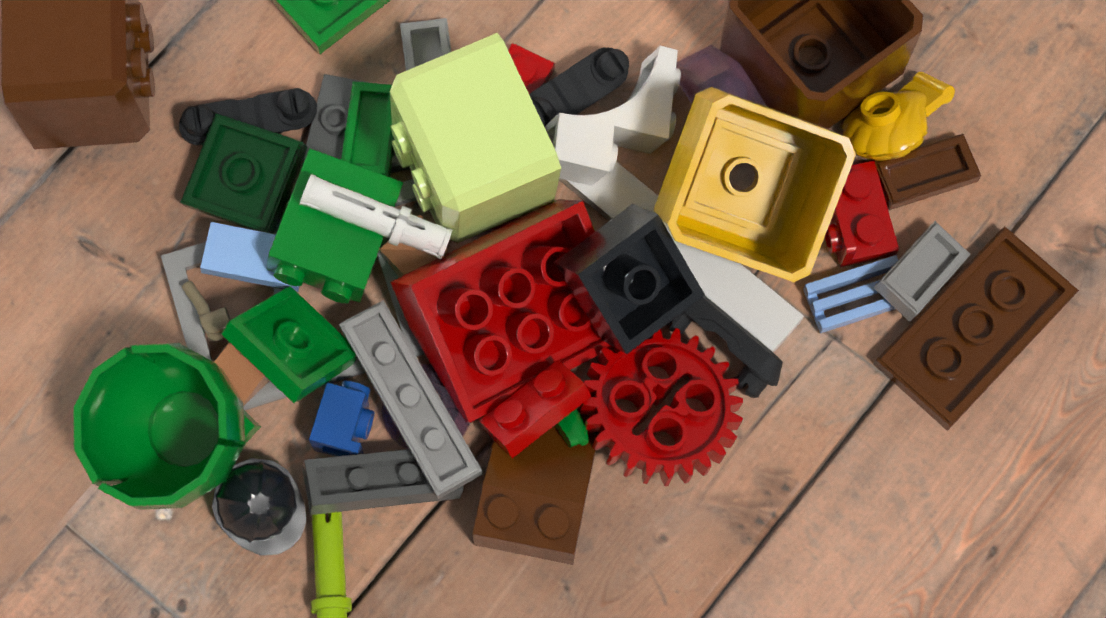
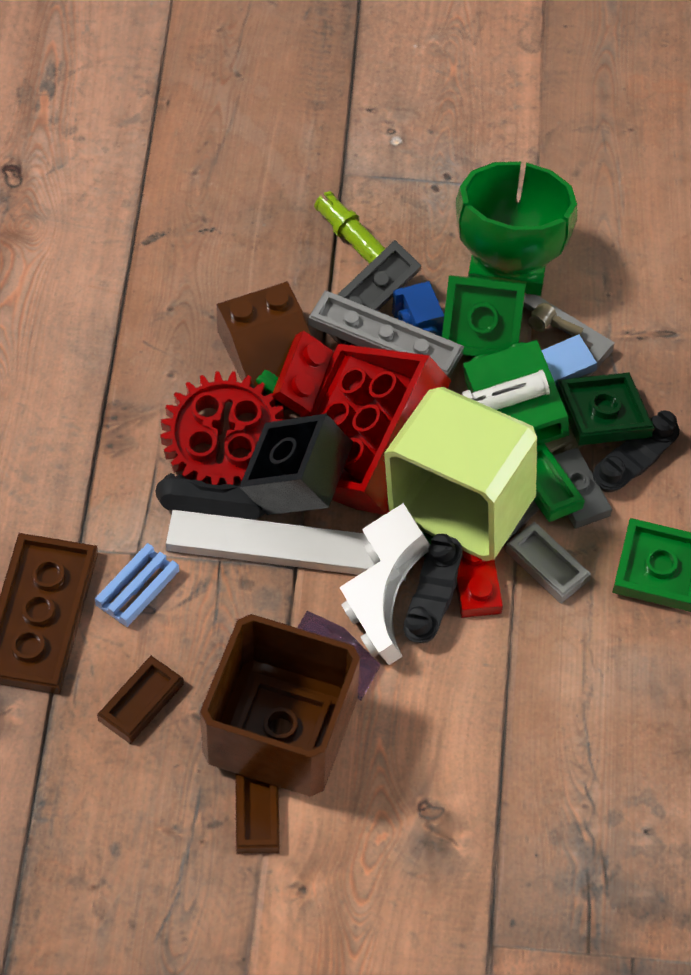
camera: 145 degrees right, 15 degrees down
black piece [212,458,307,556] -> none
yellow plate [653,87,856,282] -> none
red bracket [825,161,899,267] -> none
yellow animal [842,71,955,161] -> none
light grey tile [873,221,971,321] -> none

